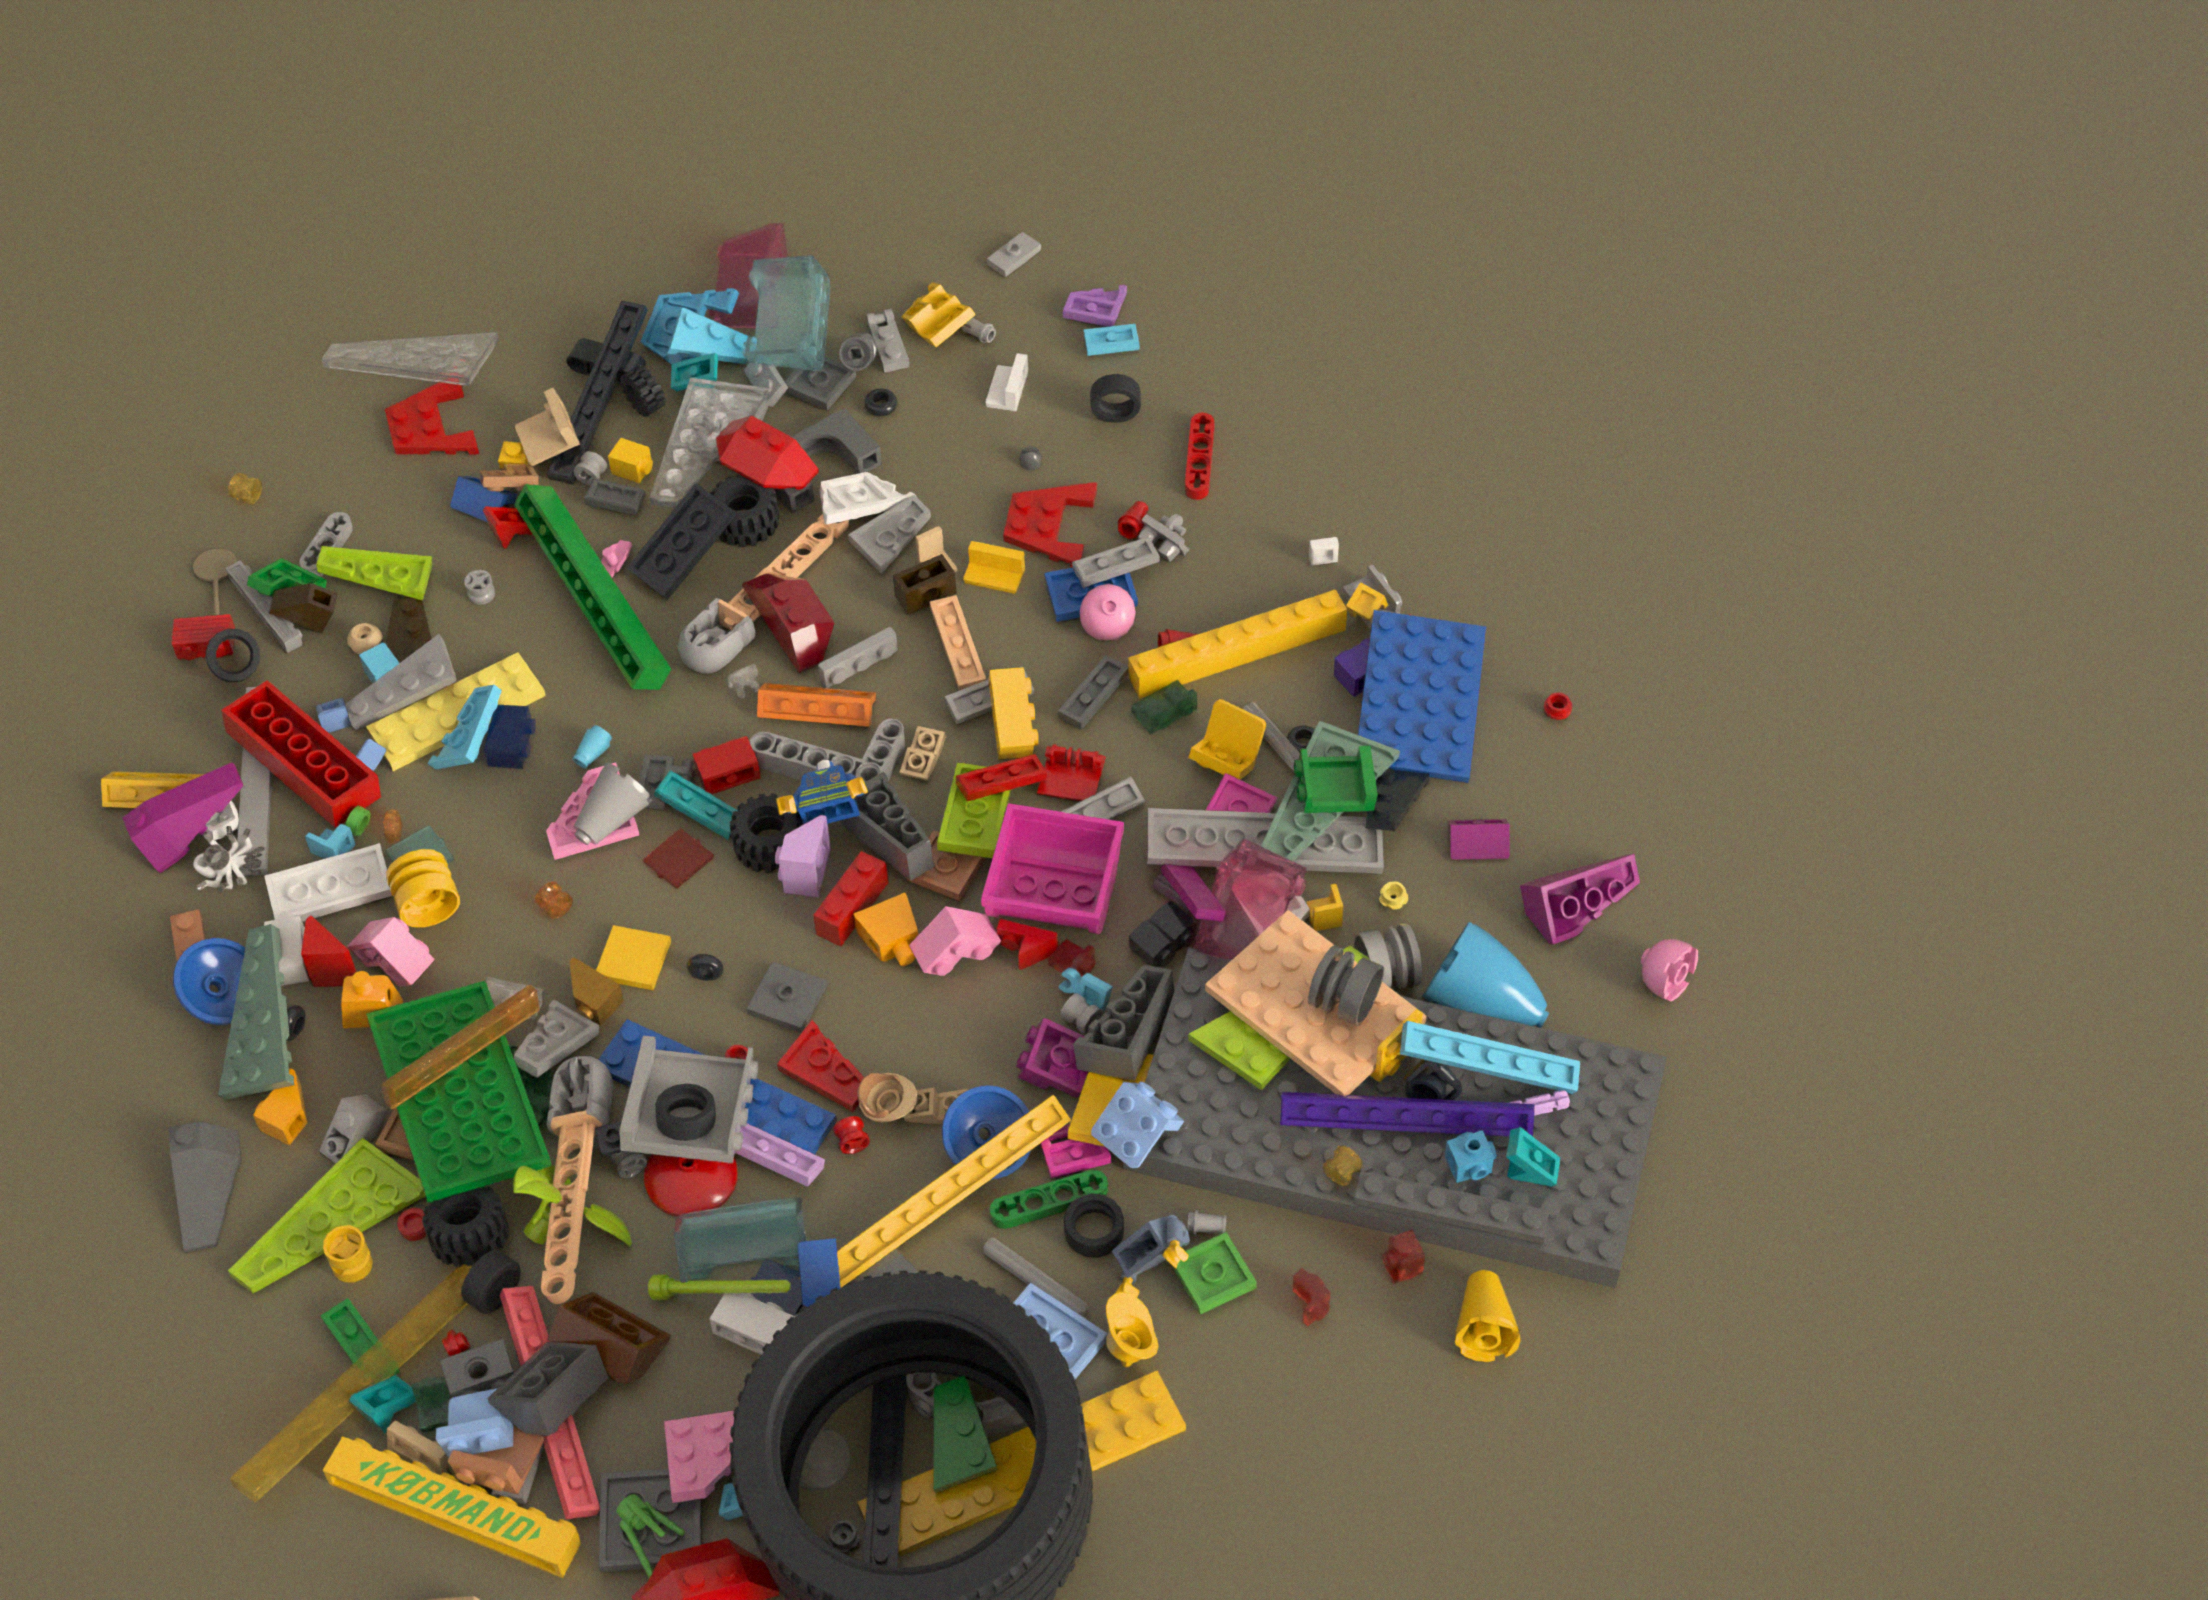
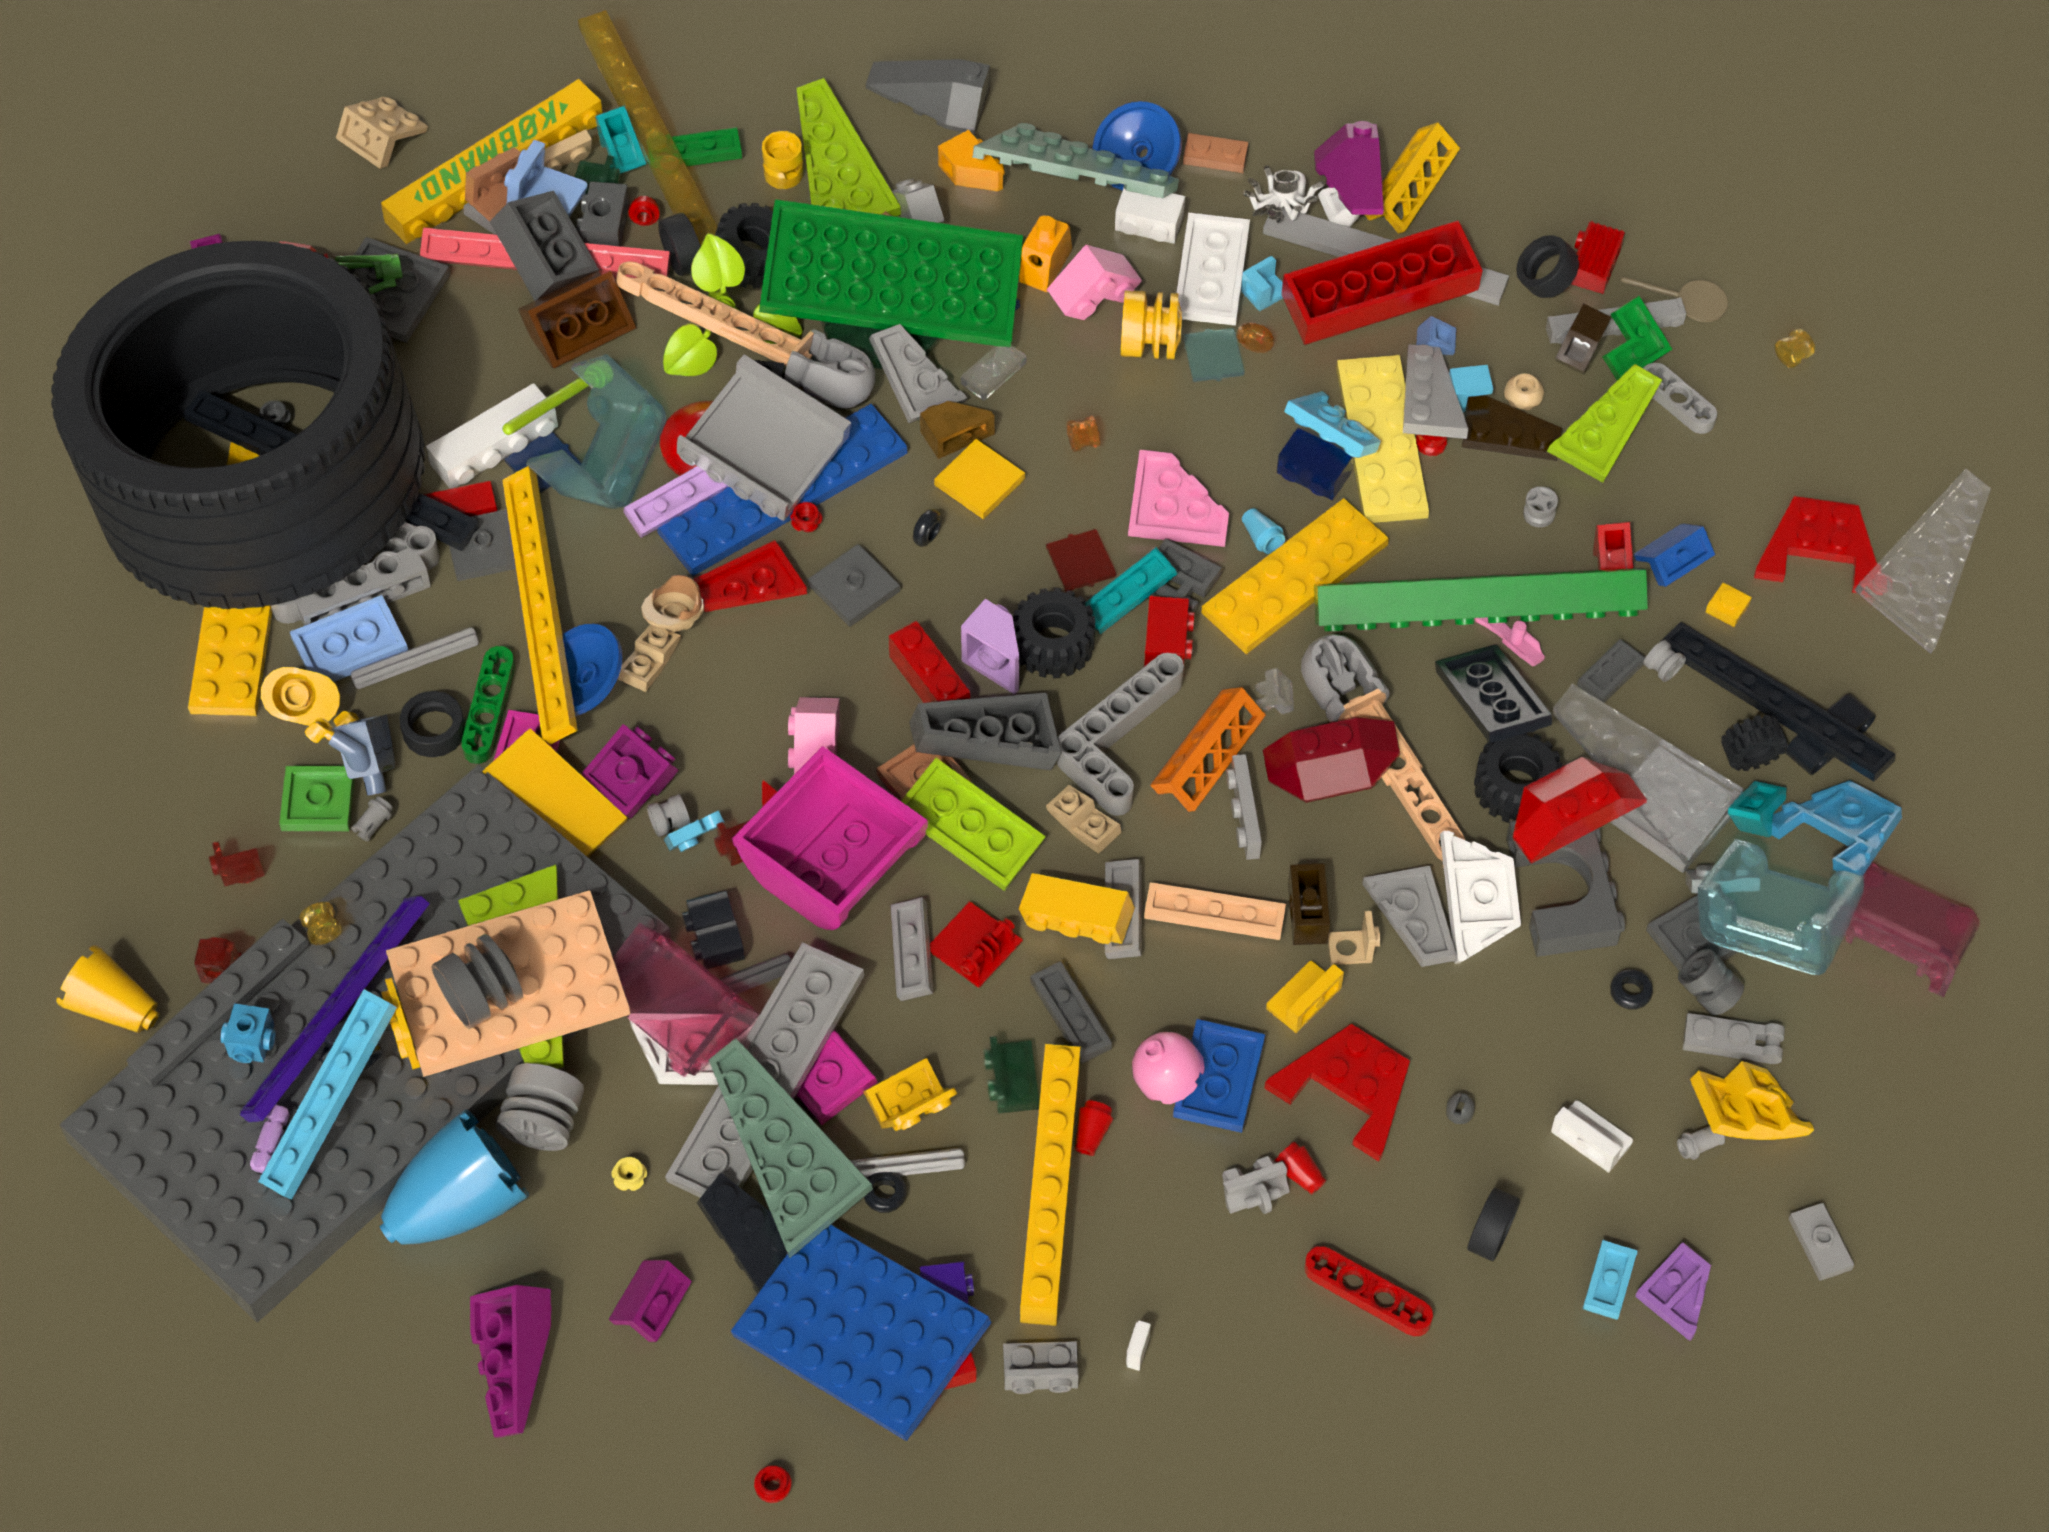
camera: 115 degrees right, 5 degrees up
black piece [286,1005,306,1041] -> none
red slope [301,915,357,987] -> none
bright green tile [345,806,371,836] -> none
medium blue slope [356,739,386,771] -> none
clear orange tile [381,984,540,1109] -> none
medium nougat plate [480,464,538,491] -> none
tan bracket [515,387,580,466] -> none
light grey cone [573,763,652,845] -> none
yellow brick [608,438,653,484] -> none
black tyre [655,1083,716,1141] -> none
bright pink plate [664,1411,734,1503] -> none
medium azure wing [667,307,754,364] -> none
blue torso [776,760,868,824] -> none
blue panel [797,1238,841,1307] -> none
red wheel [833,1116,870,1154] -> none
light orange torso [854,893,919,966] -> none
red tile [955,754,1047,802] -> none
light grey tile [1072,536,1160,588] -> none
dark grey wedge [1073,965,1175,1081] -> none
light blue bracket [1091,1082,1184,1168] -> none
magenta tile [1161,863,1226,921] -> none
green panel [1294,746,1378,813] -> none
yellow panel [1306,884,1344,931] -> none
yellow panel [1346,582,1388,622] -> none
teal slope [1506,1127,1561,1186] -> none
bright pink cylinder [1641,939,1698,1001] -> none
none -> yellow plate [1201,498,1389,654]

